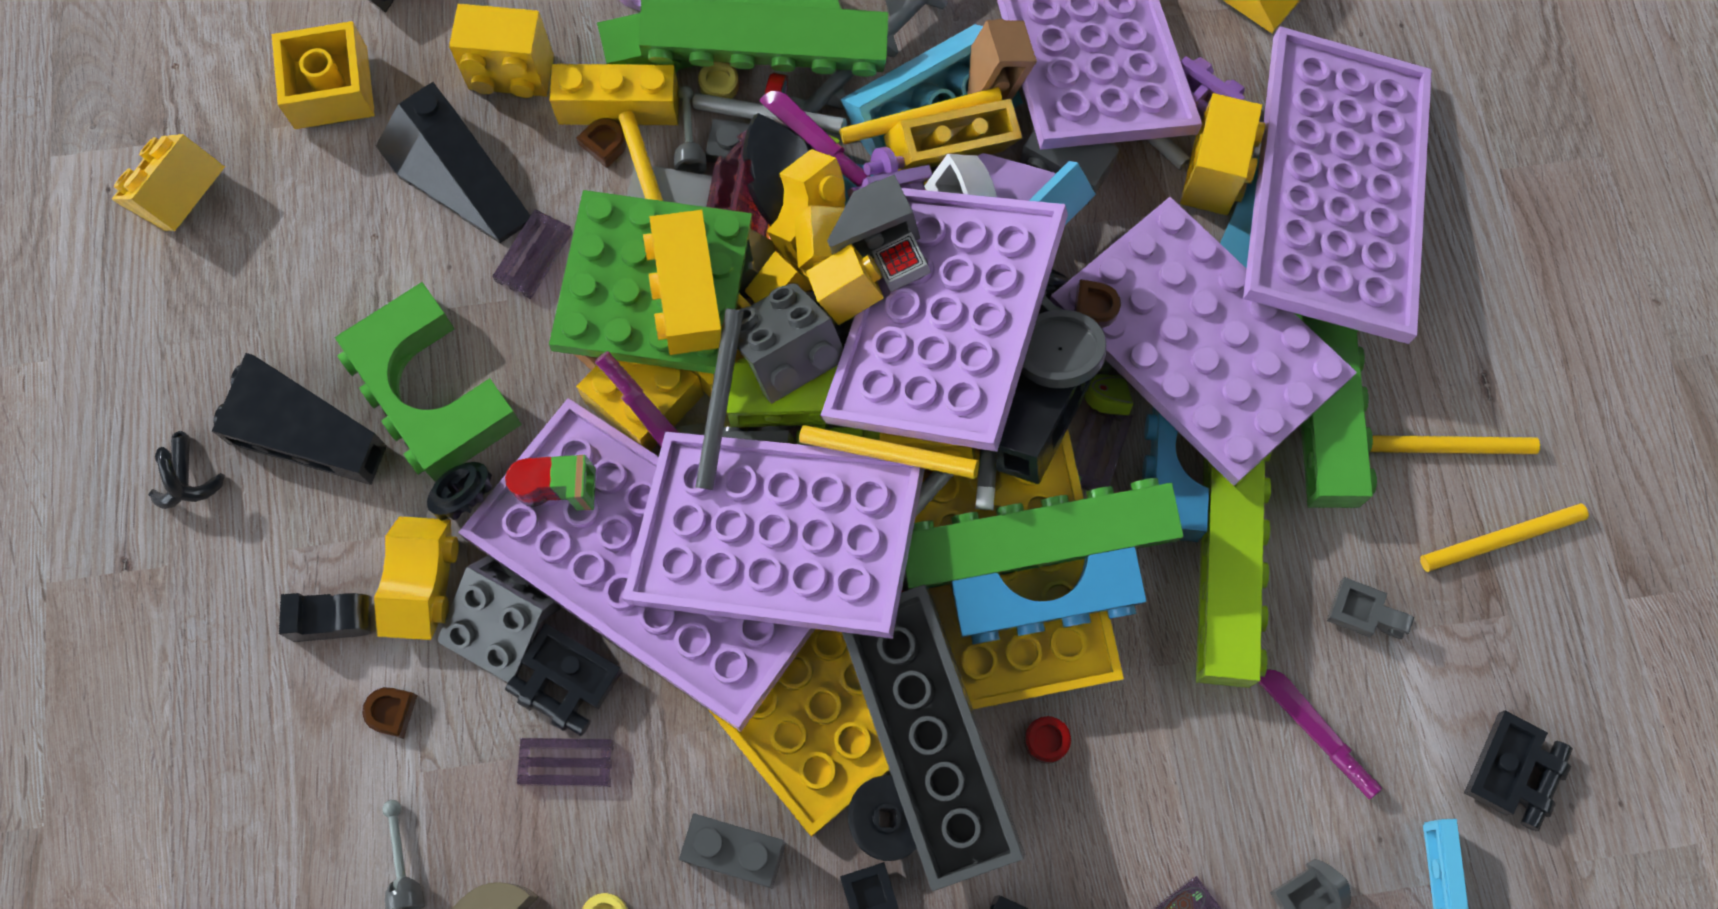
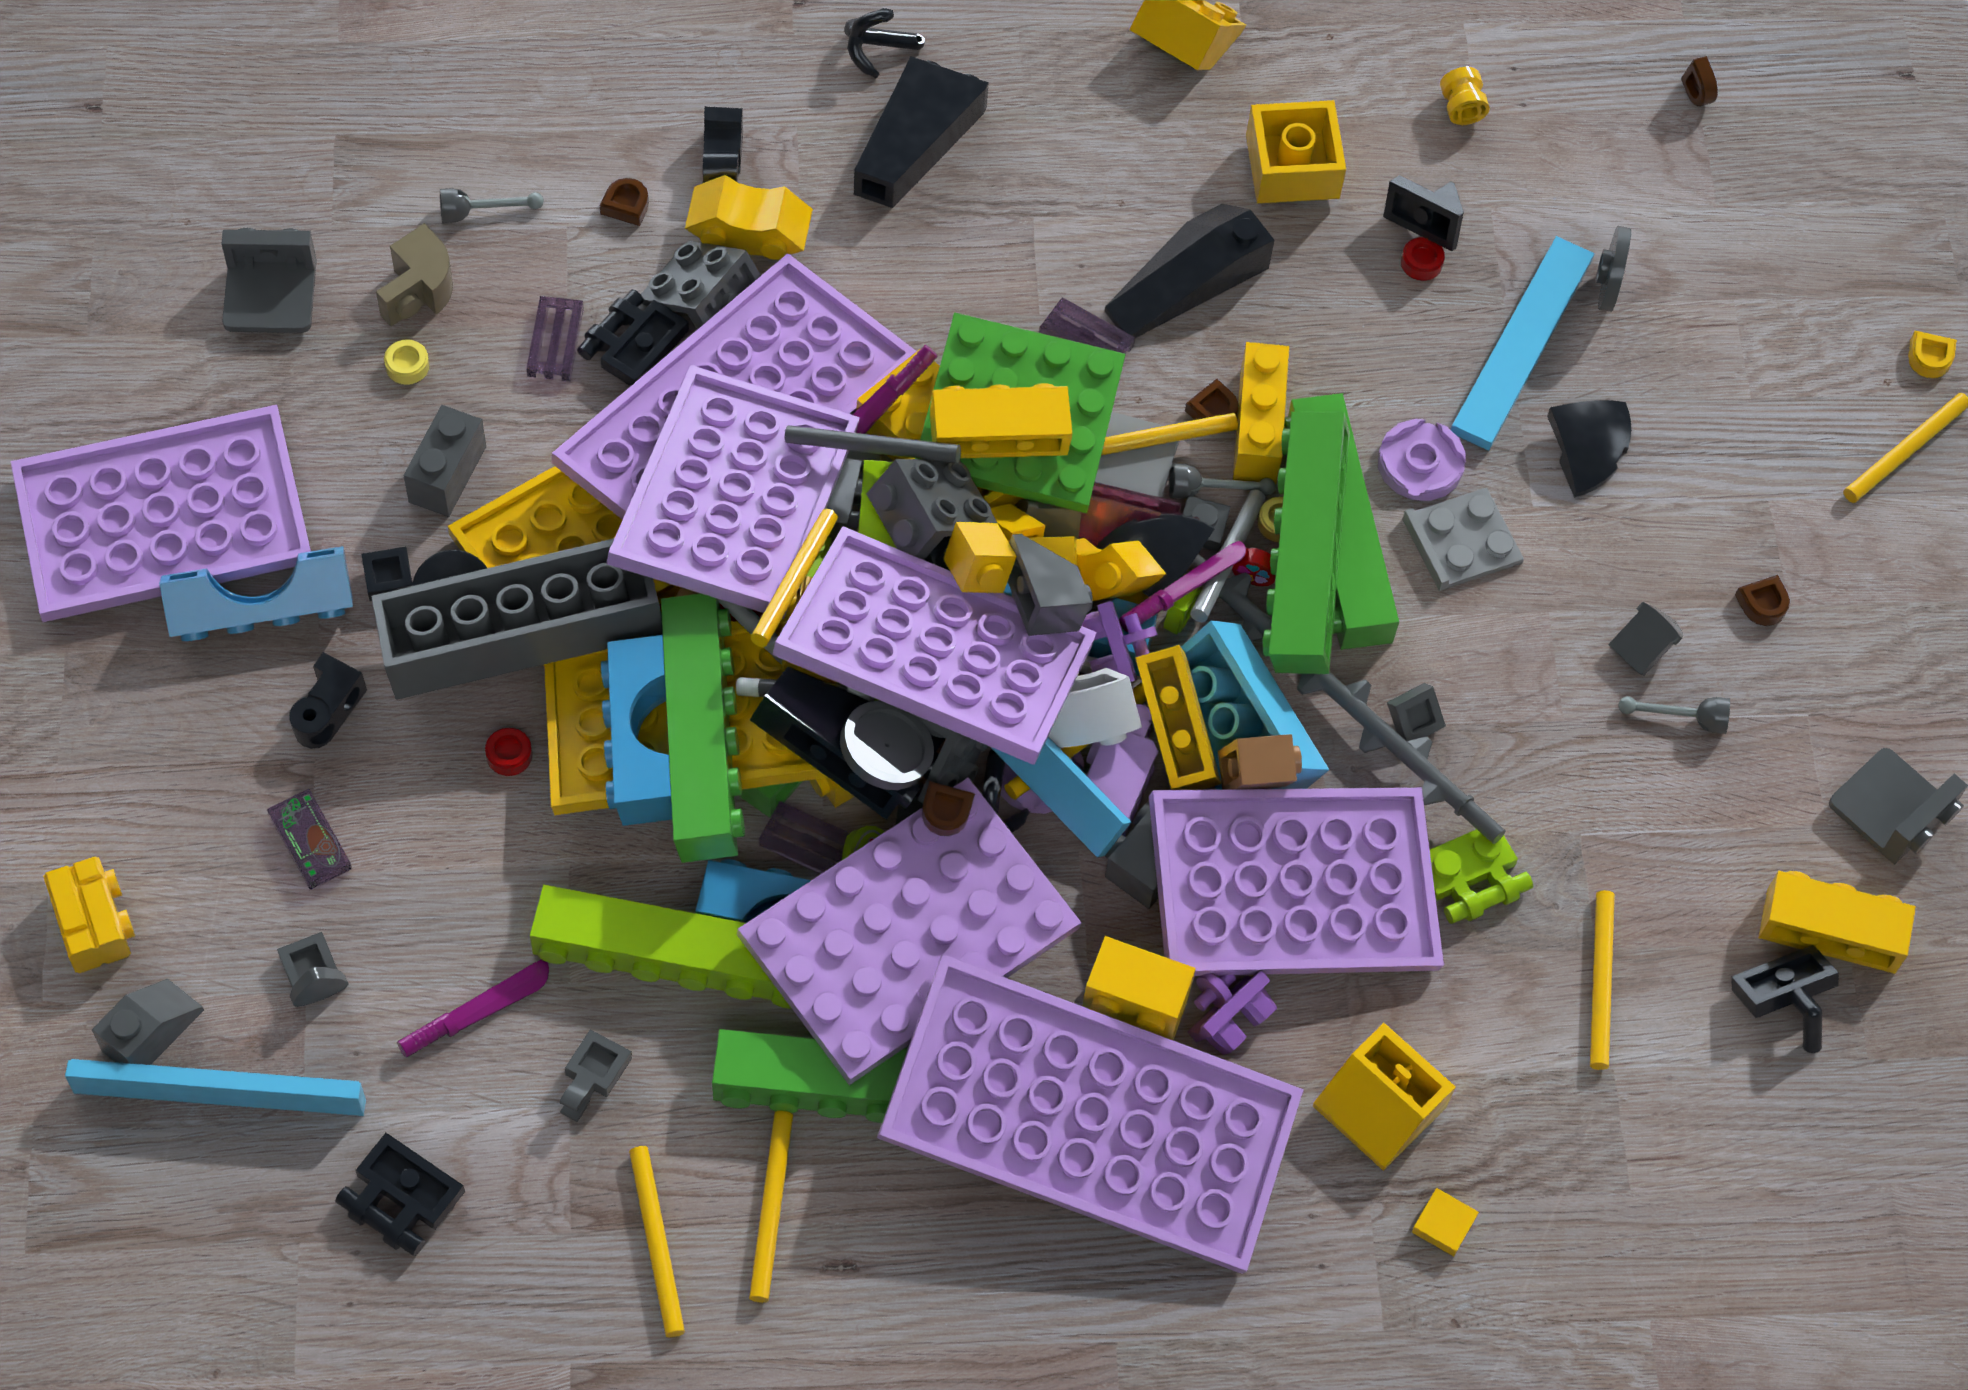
camera: 90 degrees right, 10 degrees down
bright green arch [334,282,522,482] -> none
black gear [427,462,492,521] -> none
yellow brick [449,3,554,98] -> none
leg [505,455,596,511] -> none
yellow bar [840,87,1002,145] -> none
tile [872,232,931,292] -> none

